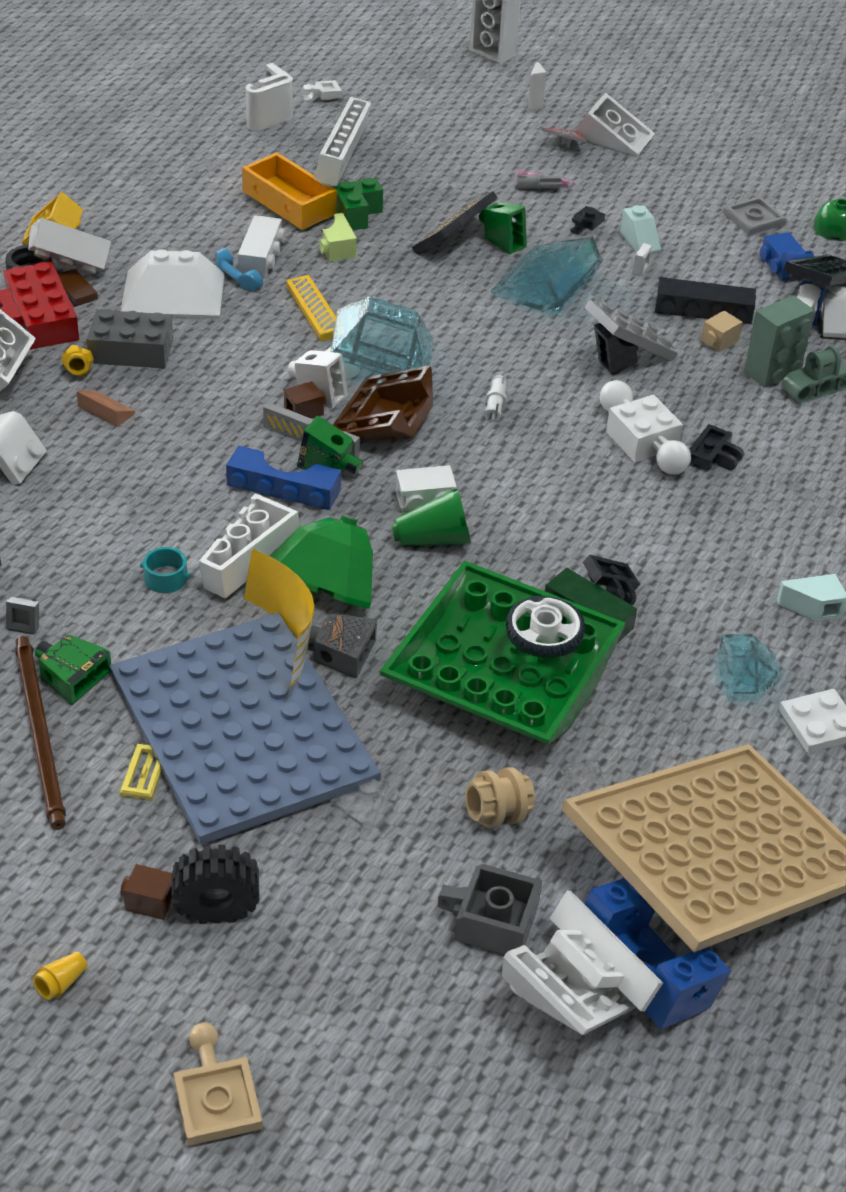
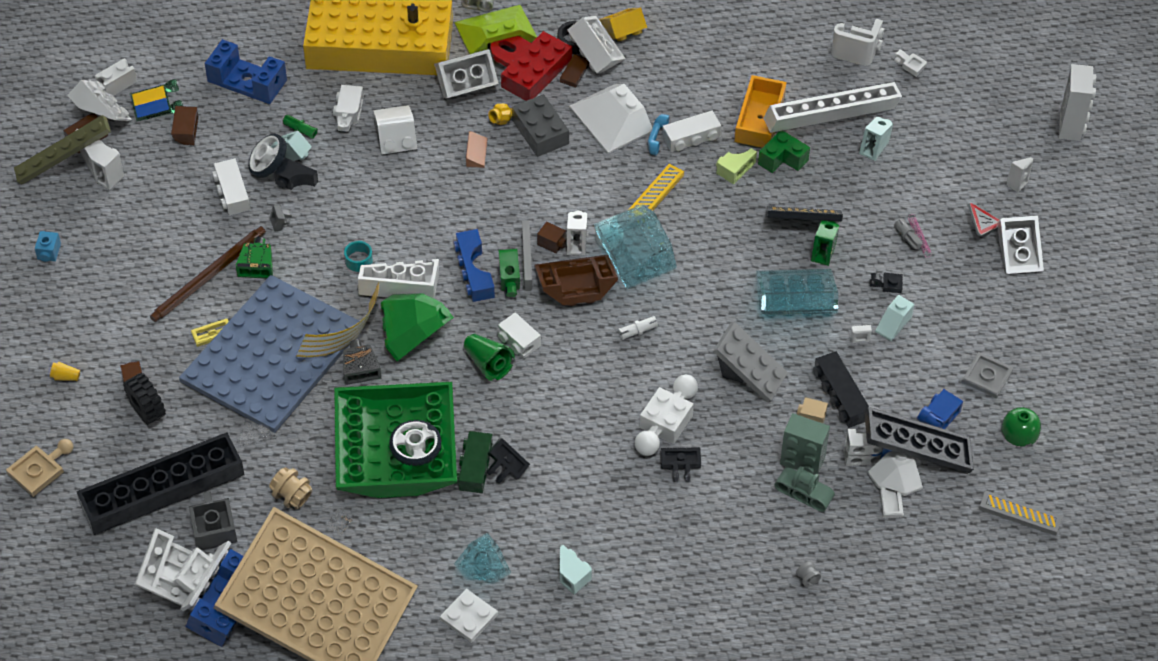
camera: 60 degrees right, 10 degrees up
none -> black brick [76,432,245,535]
none -> light aqua torso [859,117,893,161]

